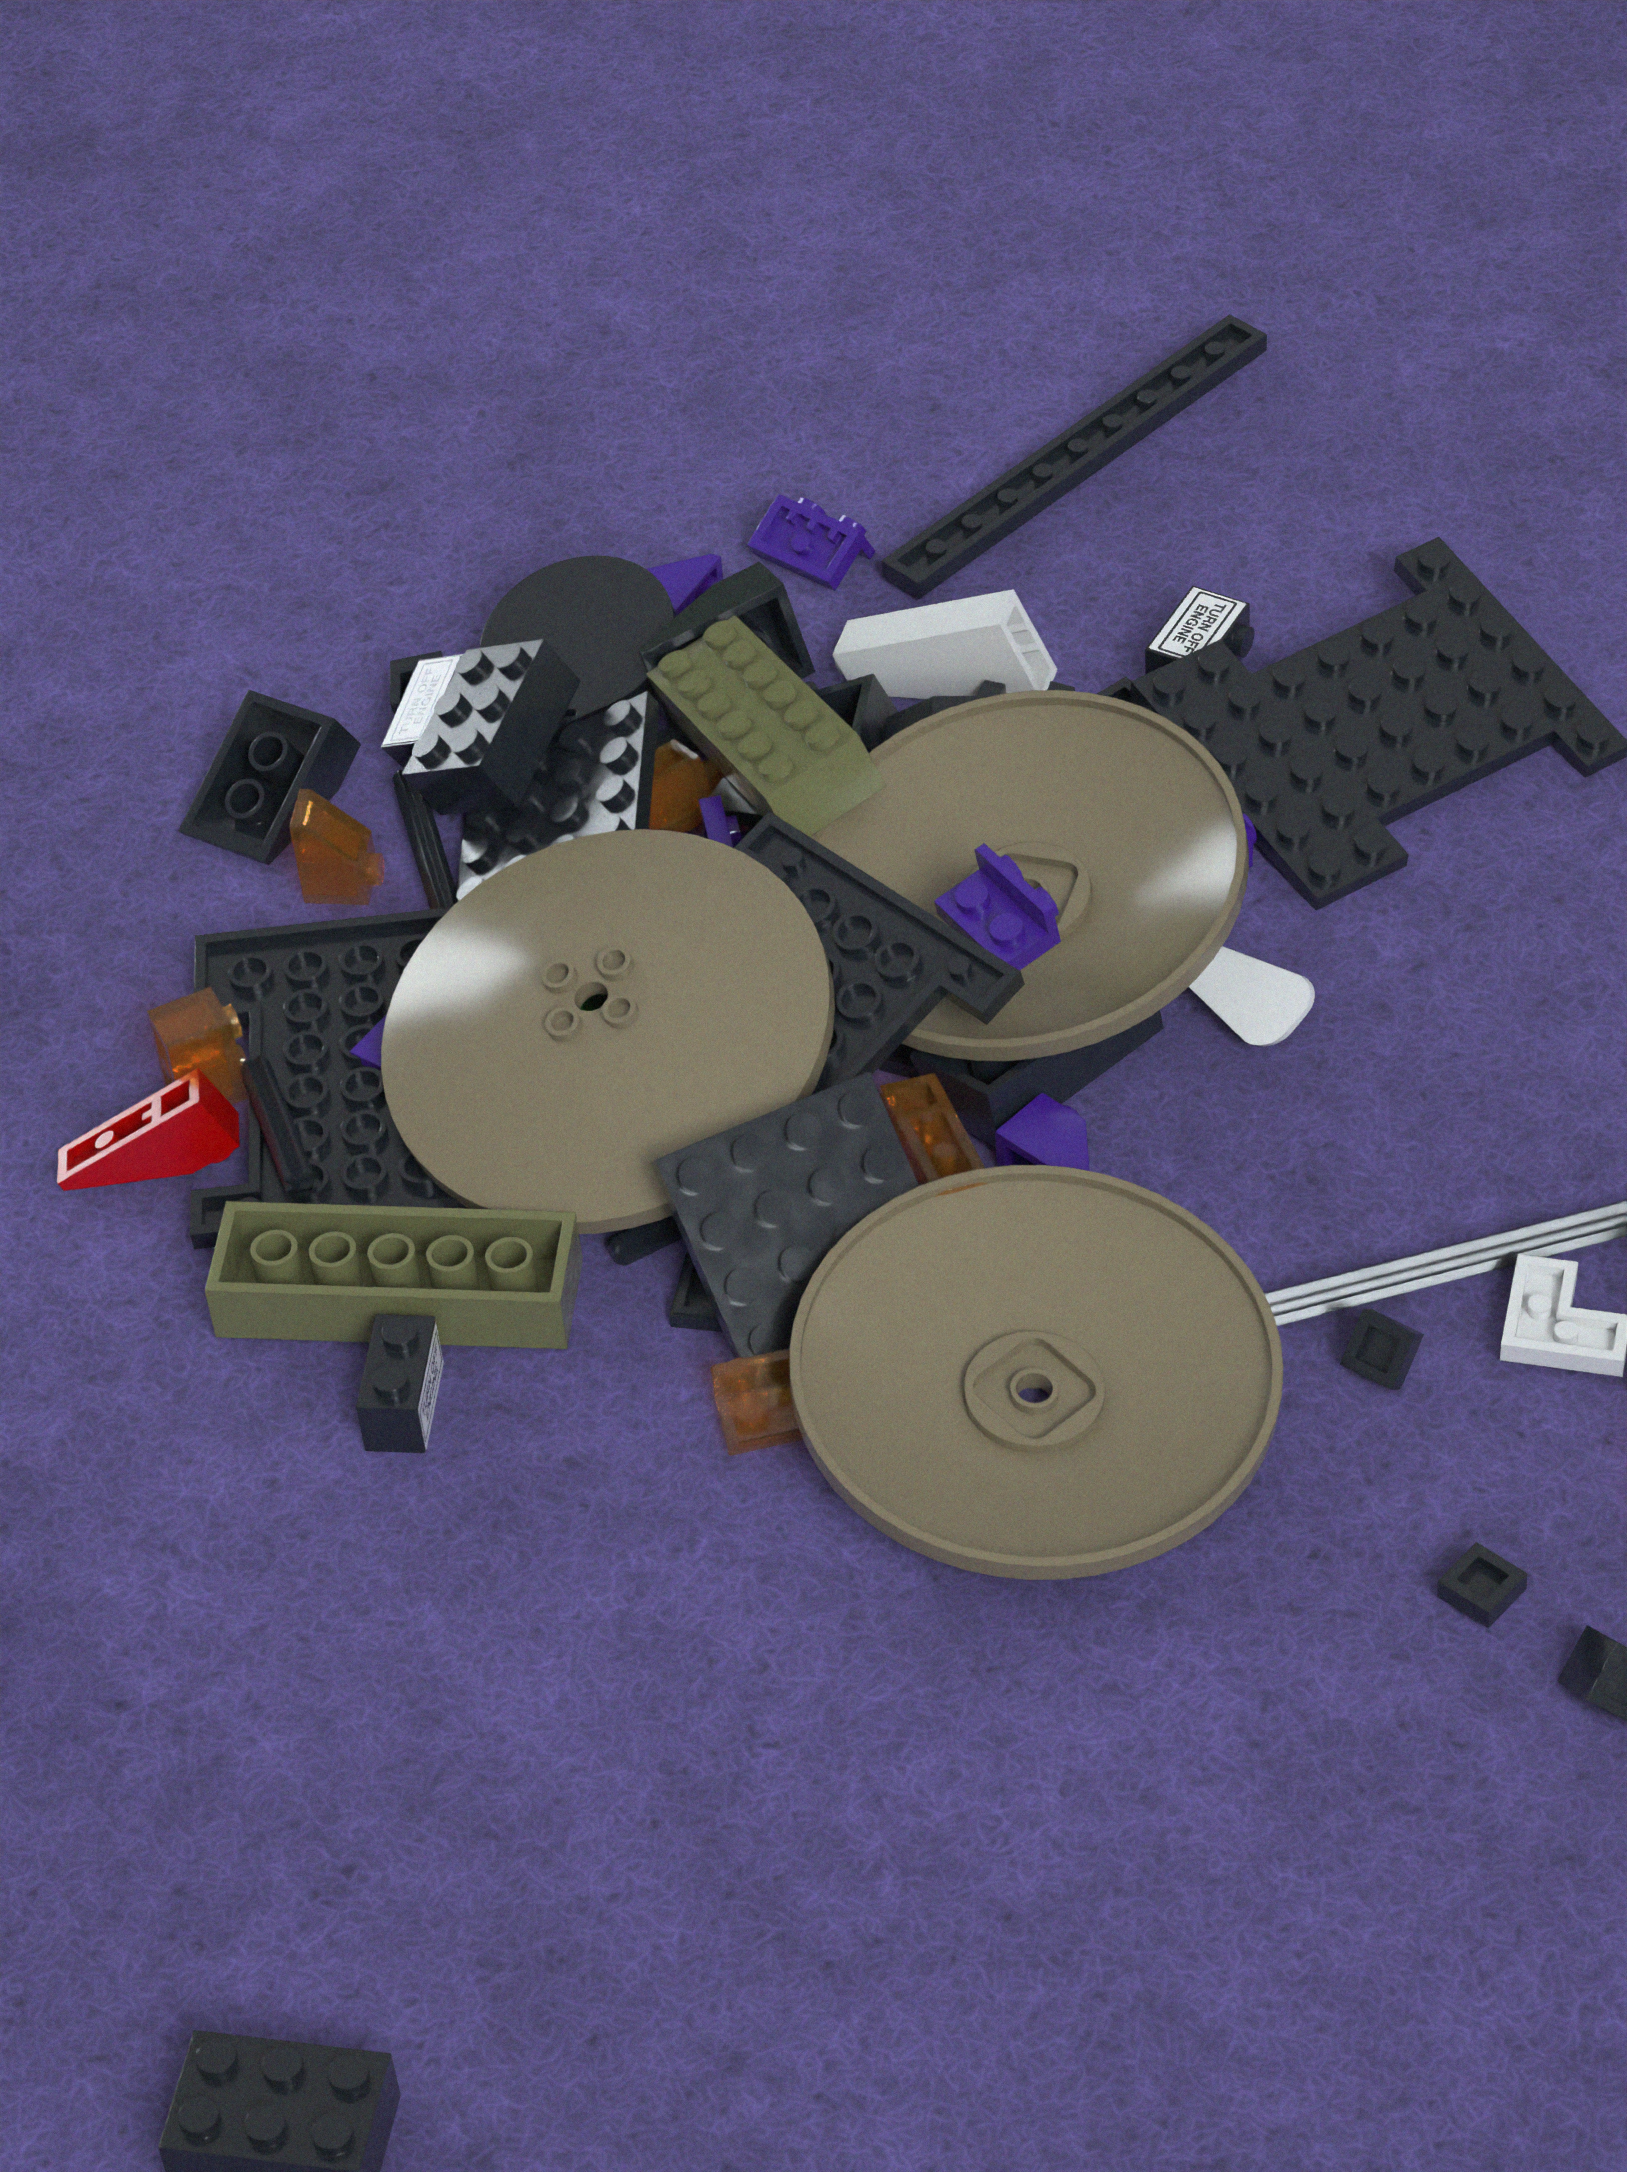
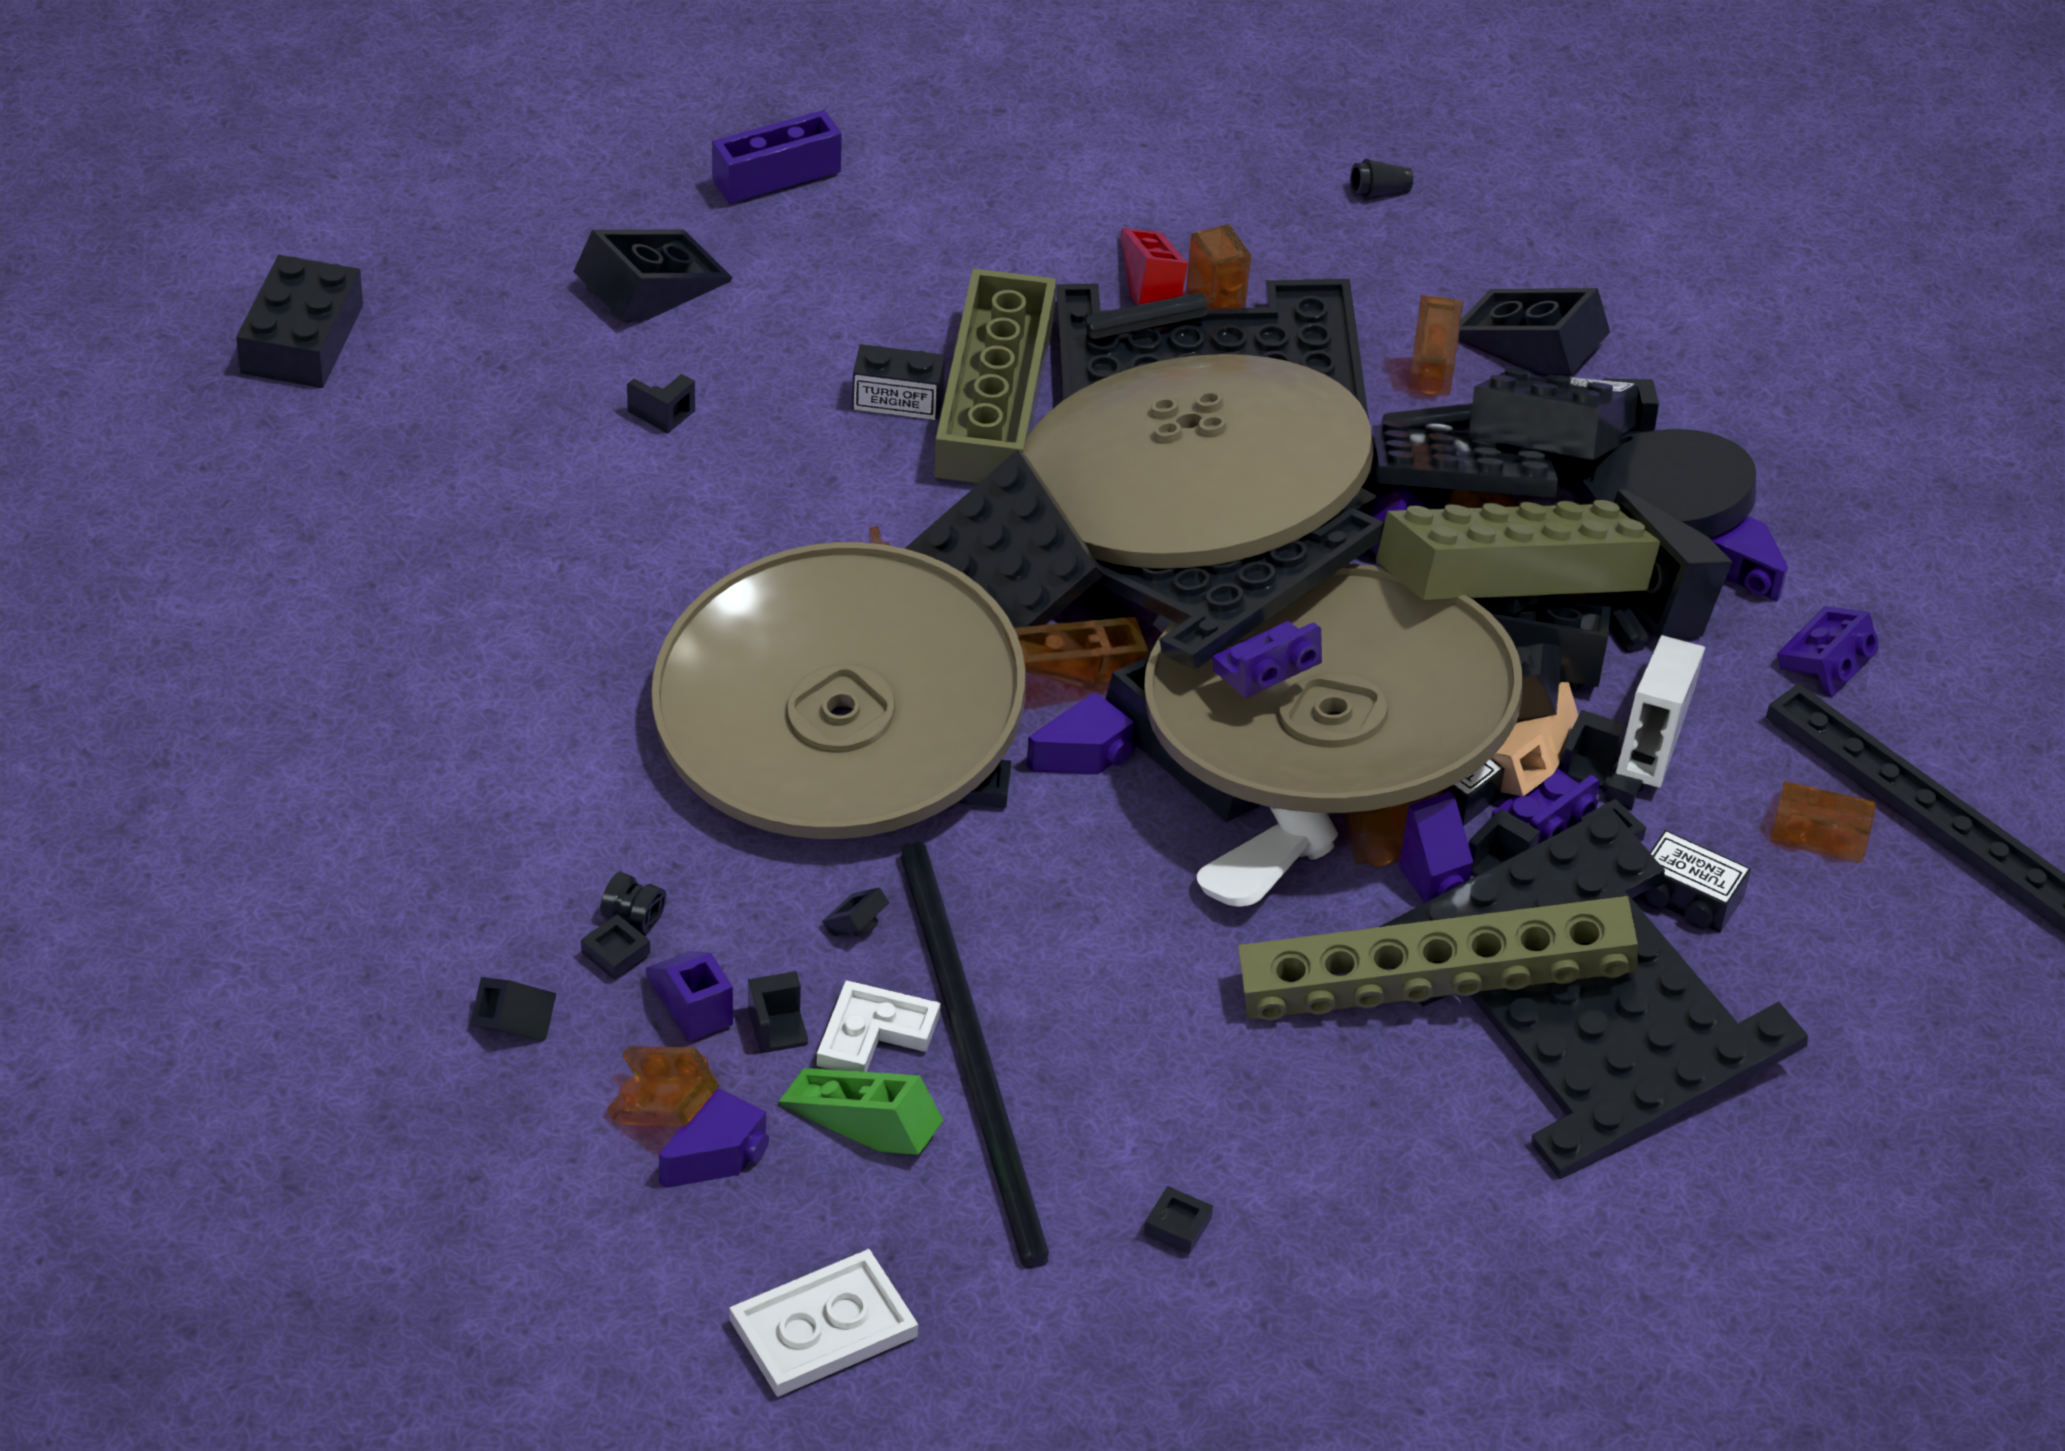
camera: 85 degrees right, 0 degrees up
none -> black slope [573,229,733,322]
none -> black wheel [600,871,667,934]
none -> black panel [627,374,695,434]
none -> dark purple slope [645,951,733,1042]
none -> black panel [748,971,808,1054]
none -> olive brick [1238,896,1638,1020]
none -> clear orange bracket [1771,781,1876,863]

